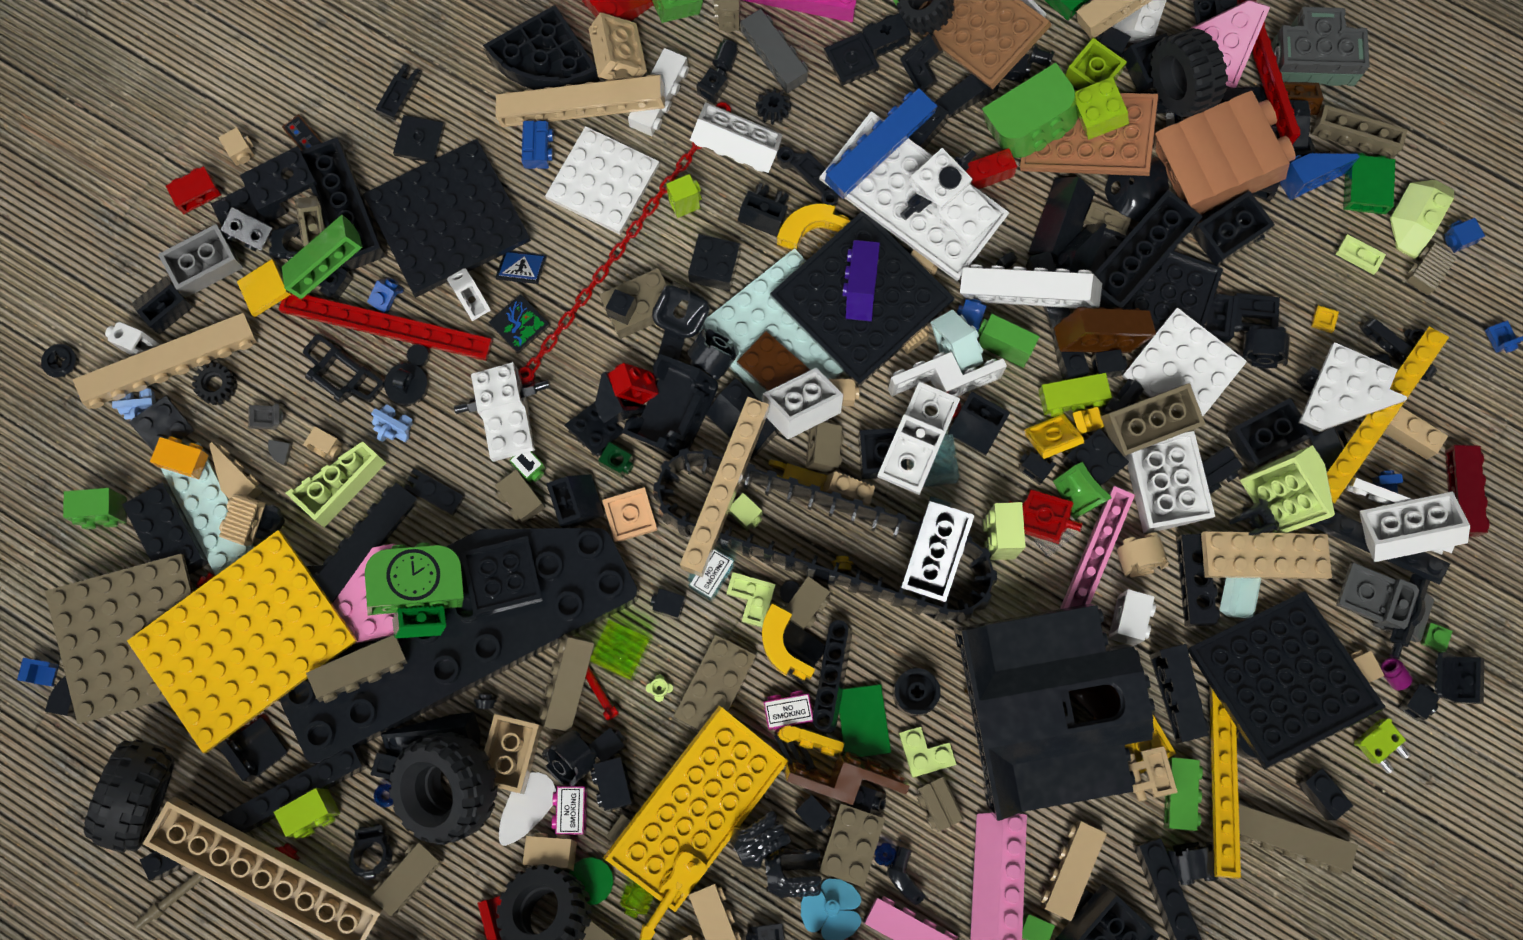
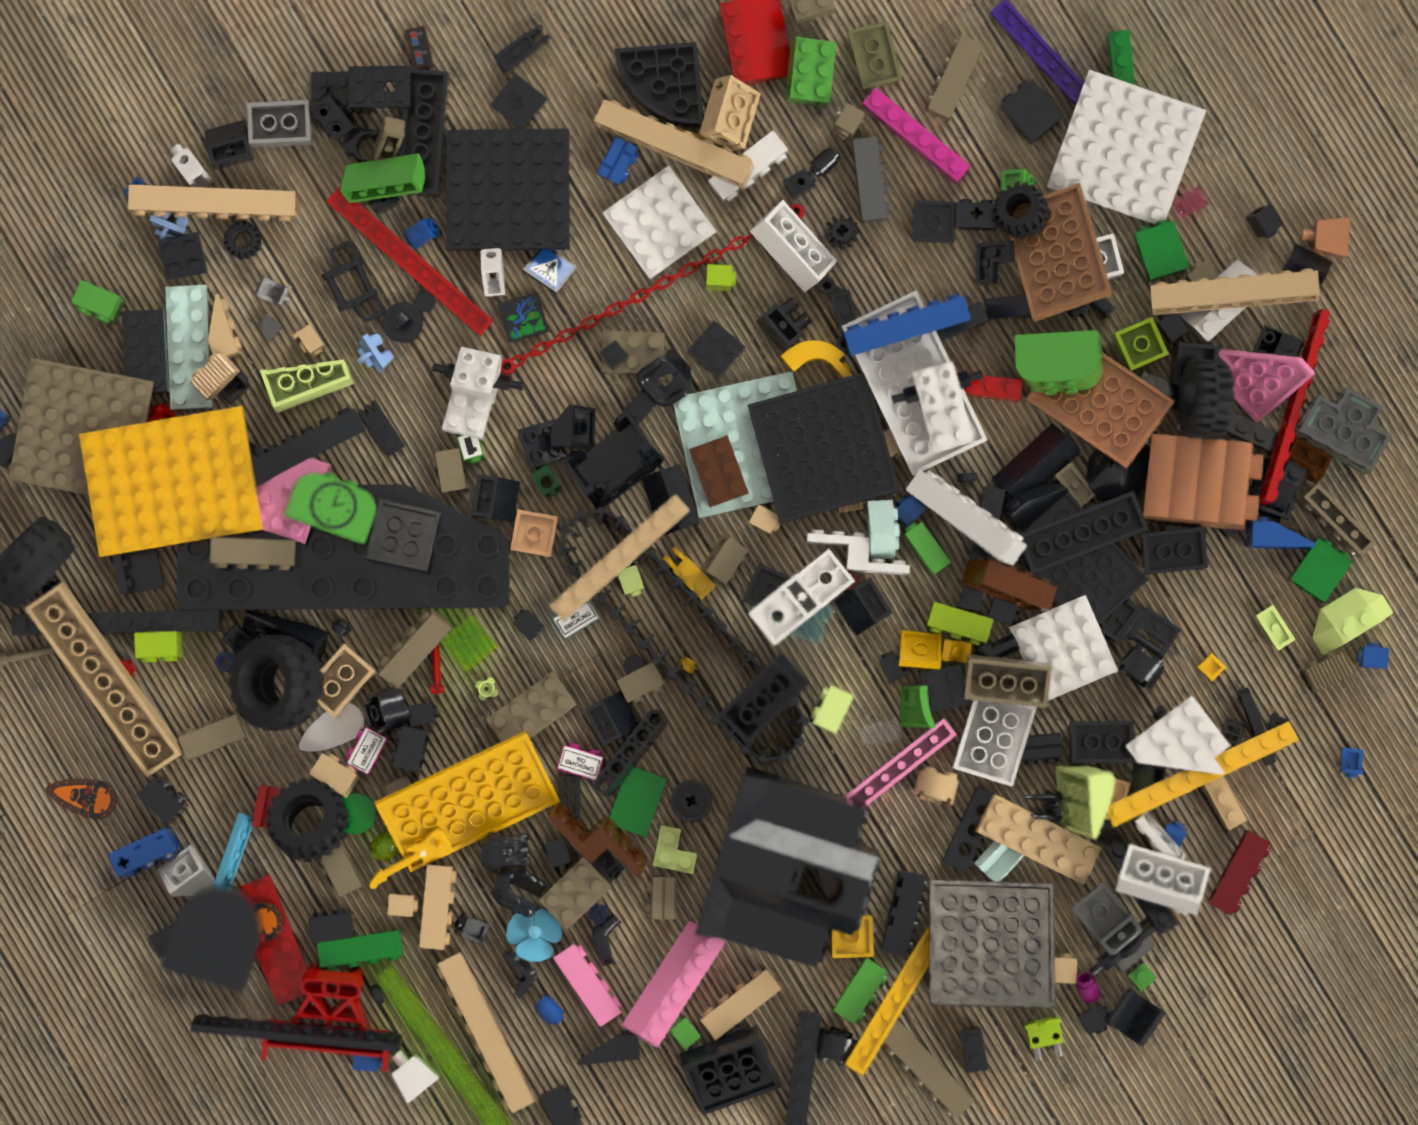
camera: 25 degrees right, 10 degrees up
black gear [41,344,77,379] -> none
light orange brick [150,436,209,480] -> none
red brick [166,166,222,215] -> none
tan brick [218,127,255,166] -> none
yellow tile [237,259,291,317] -> none
black piece [348,824,393,880] -> none
green brick [392,605,446,638] -> none
red brick [608,363,659,404] -> none
black brick [688,328,739,380] -> none
yellowish green plate [726,572,776,628] -> none
white brick [762,368,843,439] -> none
yellow arch [762,604,815,680] -> none
yellow hinge [777,725,844,756] -> none
tan brick [822,471,875,506] -> none
dark purple wedge [843,240,880,321] -> none
black piece [938,167,961,190] -> none
red plate [1009,490,1083,544] -> none
lime brick [1075,77,1129,140] -> none
white brick [1108,589,1156,646] -> none
tan plate [1128,746,1178,802] -> none

